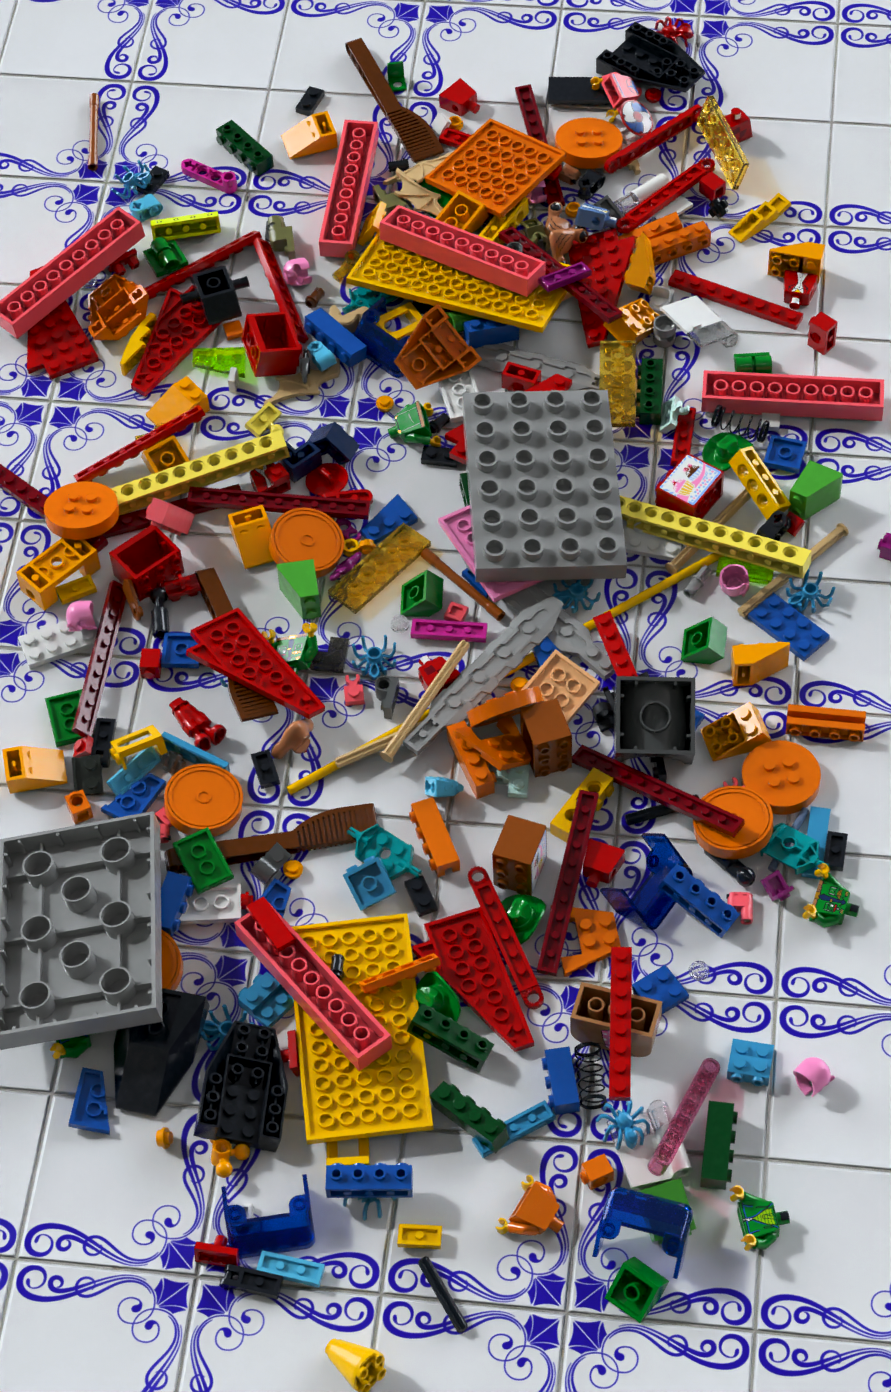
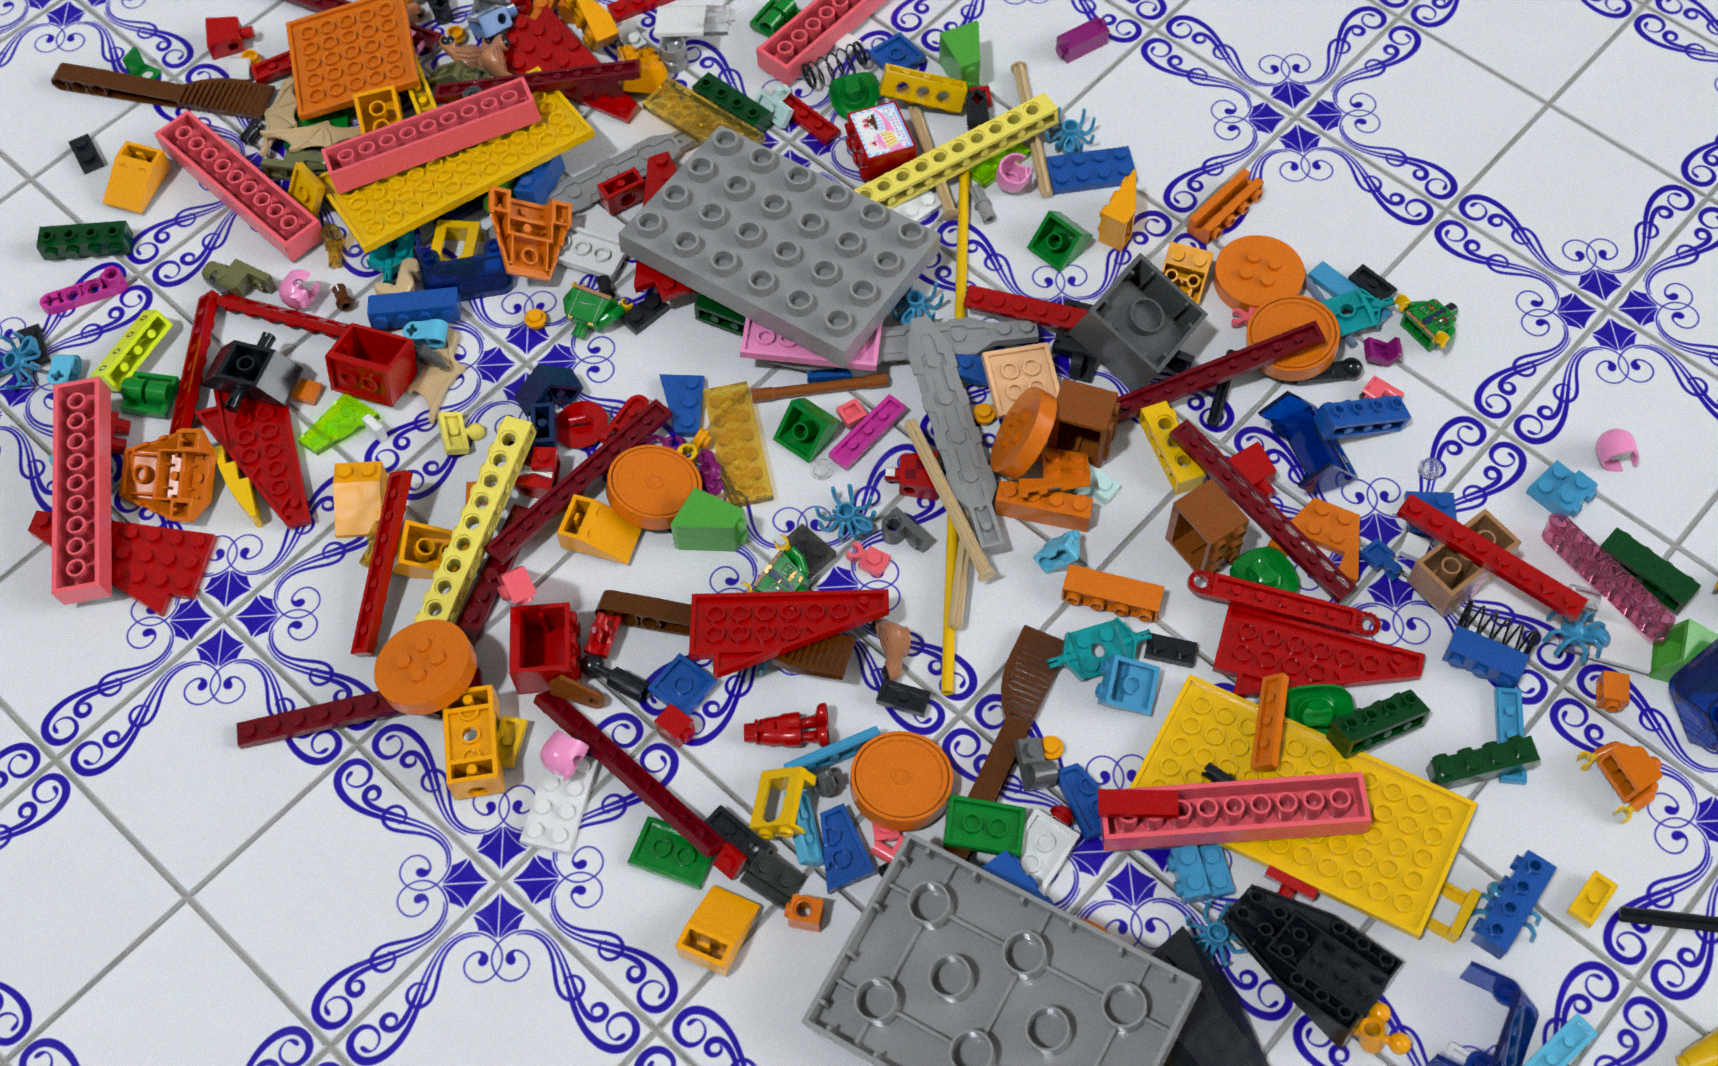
camera: 55 degrees left, 5 degrees up
magenta tile [538,262,592,292] -> none
none -> blue plate [1359,538,1403,581]

